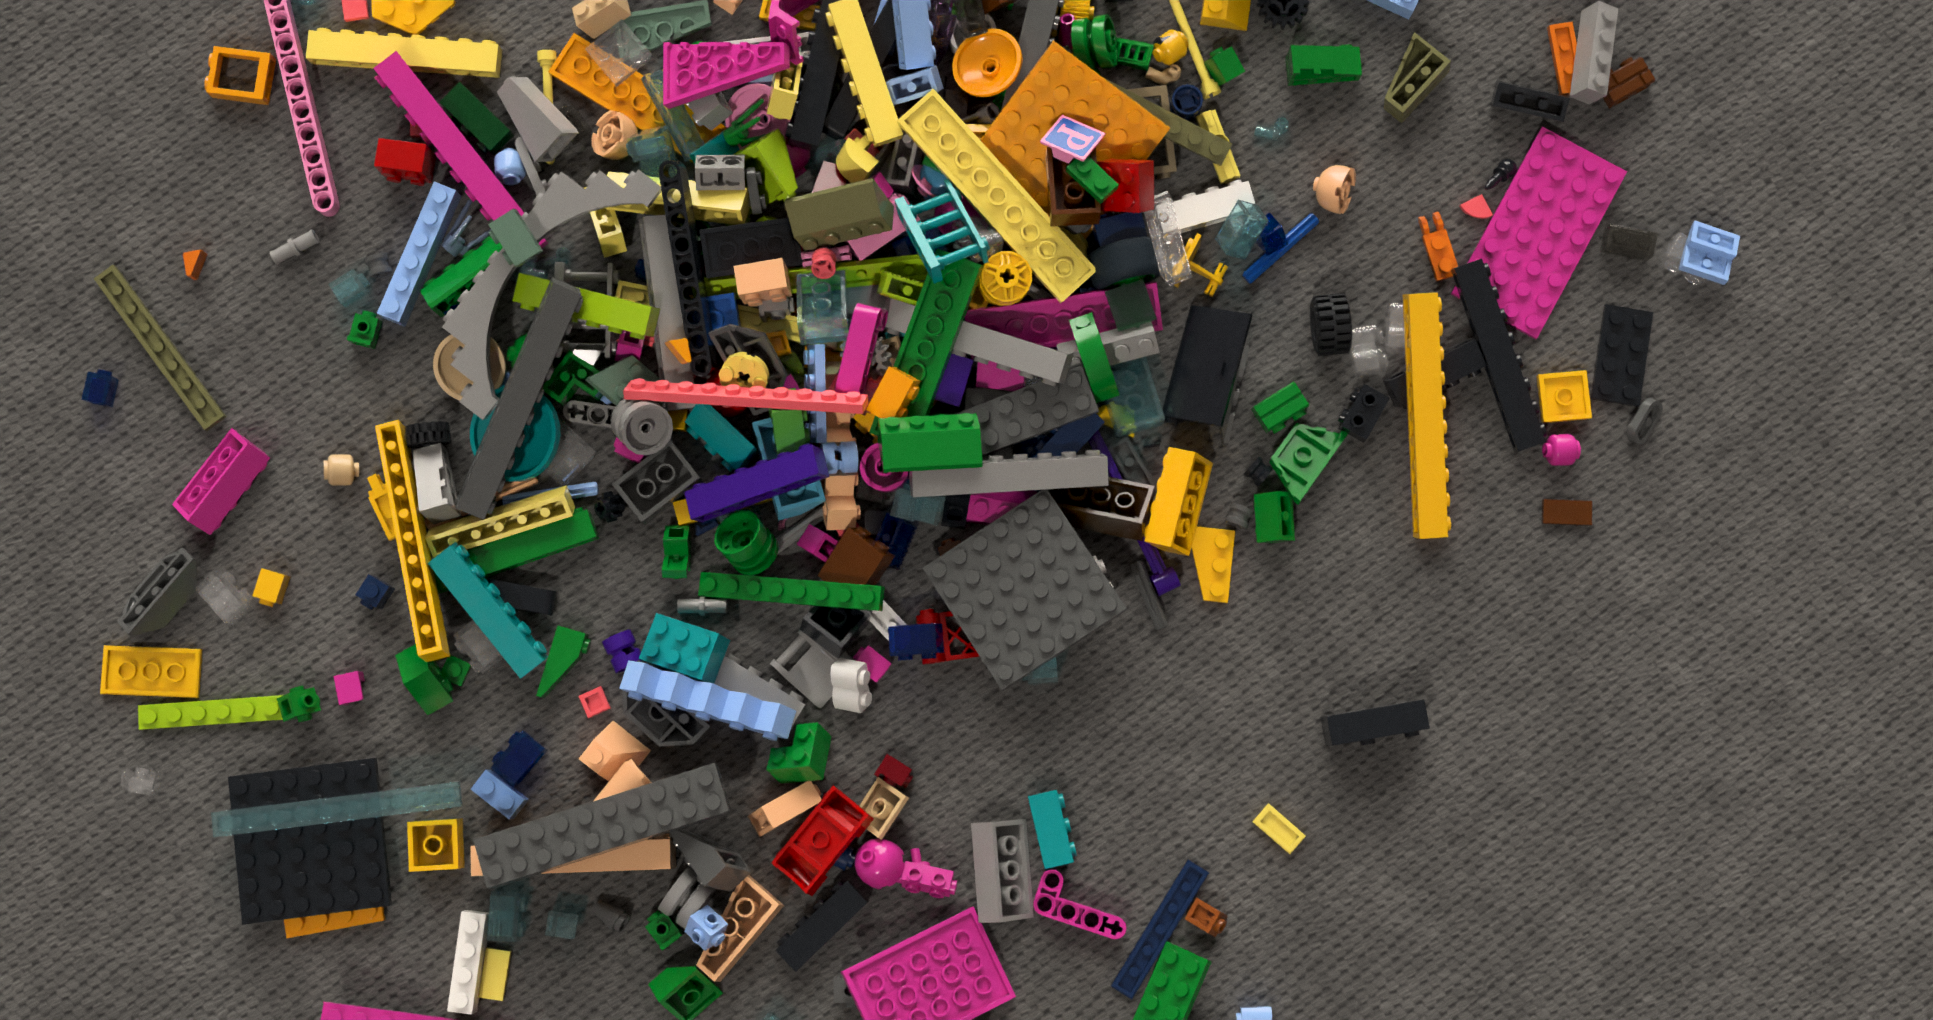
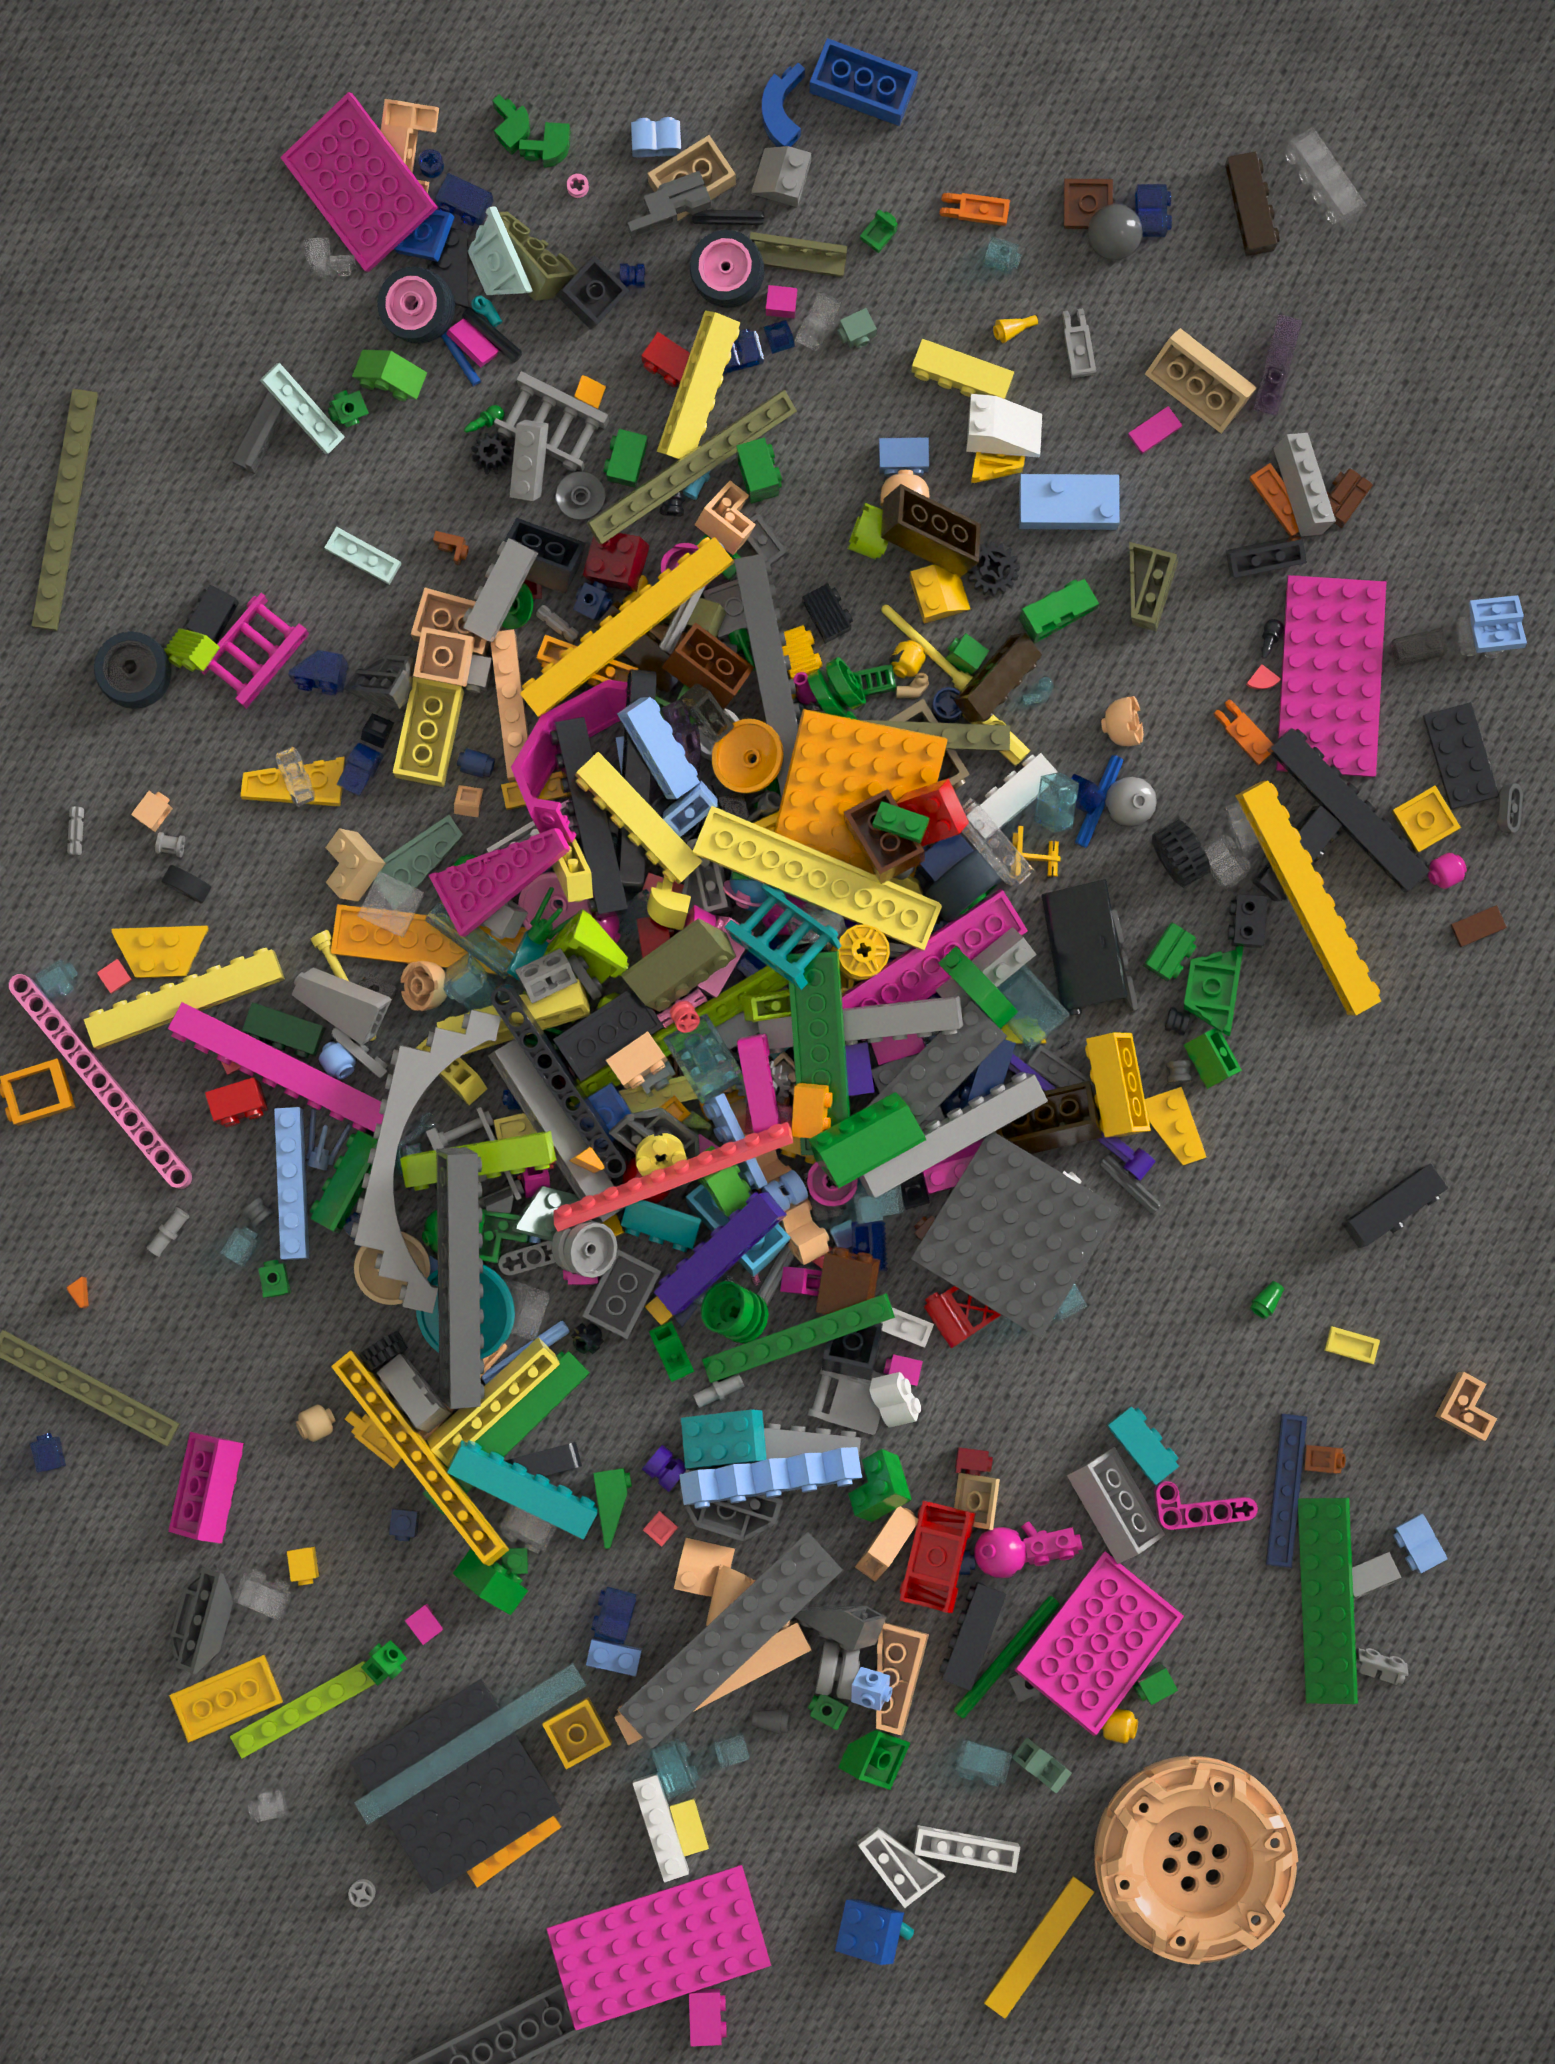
camera: 30 degrees left, 0 degrees up
sand green brick [488,209,543,267] -> none
clear blue brick [888,623,944,661] -> none
piece [1040,115,1106,164] -> none
clear green piece [1105,279,1157,332] -> none
none -> light grey wheel [348,1879,376,1907]
none -> dark brown brick [953,633,1042,722]
none -> green axle [954,1596,1060,1718]
none -> light grey cylinder [1105,777,1157,826]
none -> green cone [1250,1281,1284,1319]
none -> light nougat brick [1435,1372,1497,1441]

